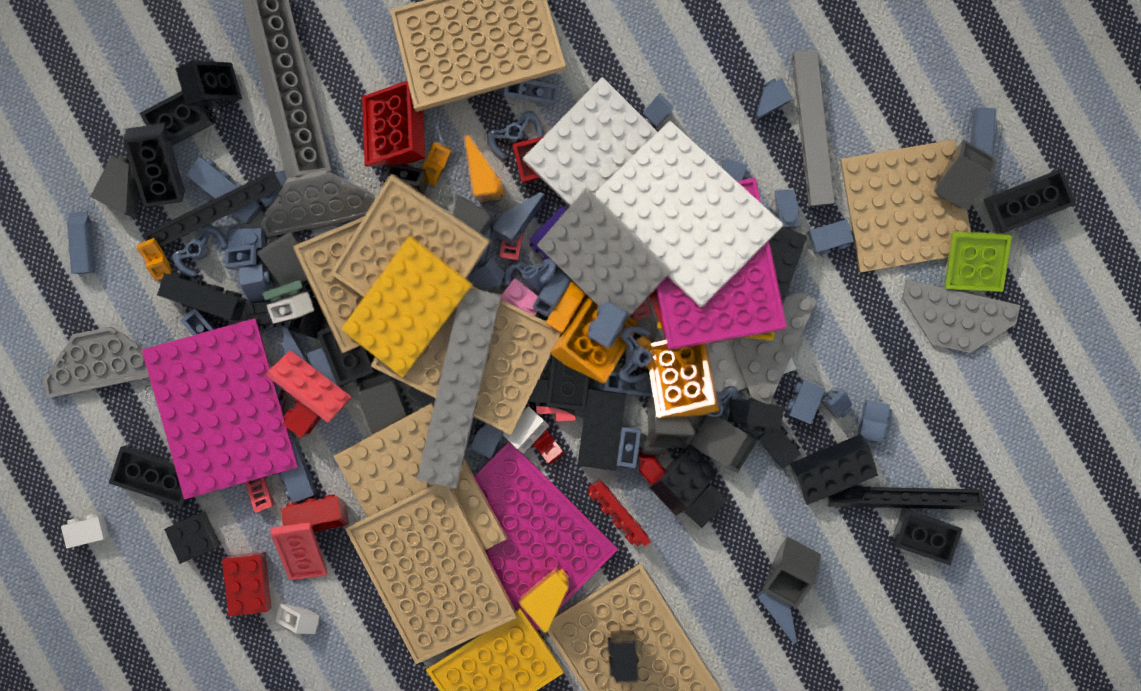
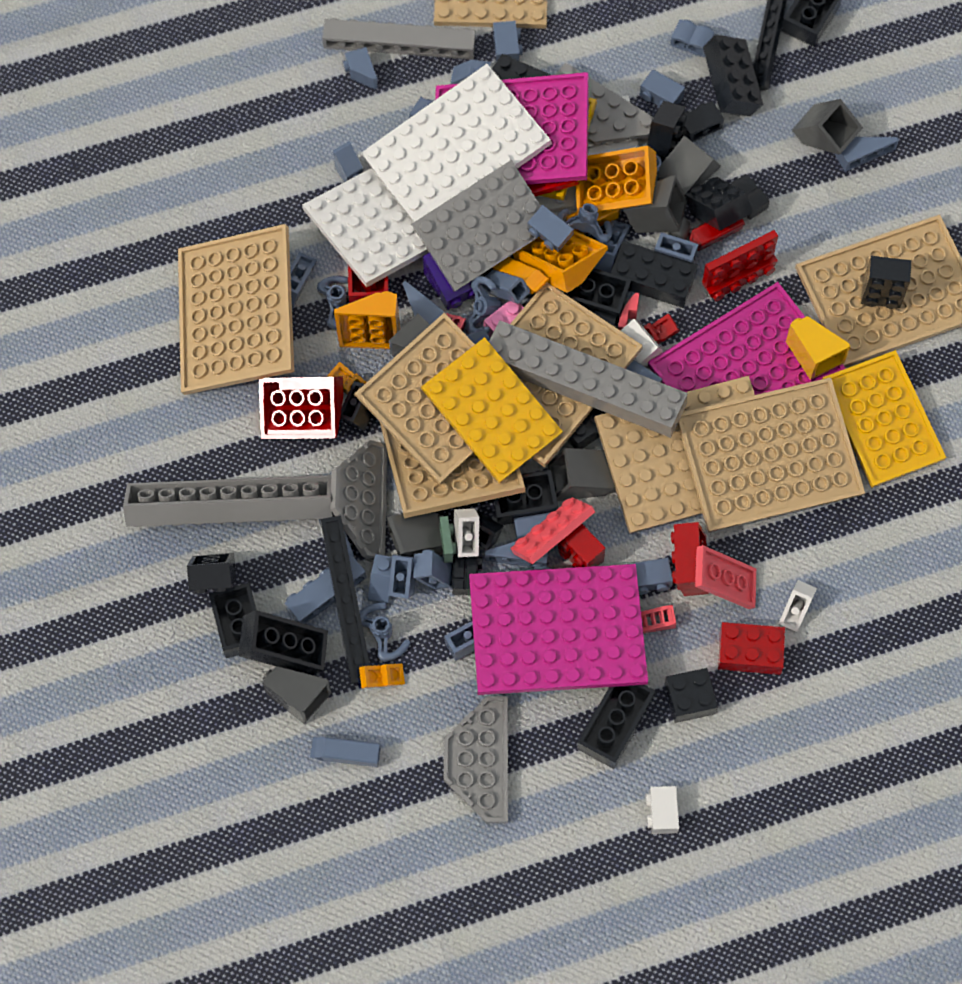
camera: 80 degrees left, 20 degrees down
black brick [157,271,247,321] -> none
sand blue slope [821,387,852,418] -> none

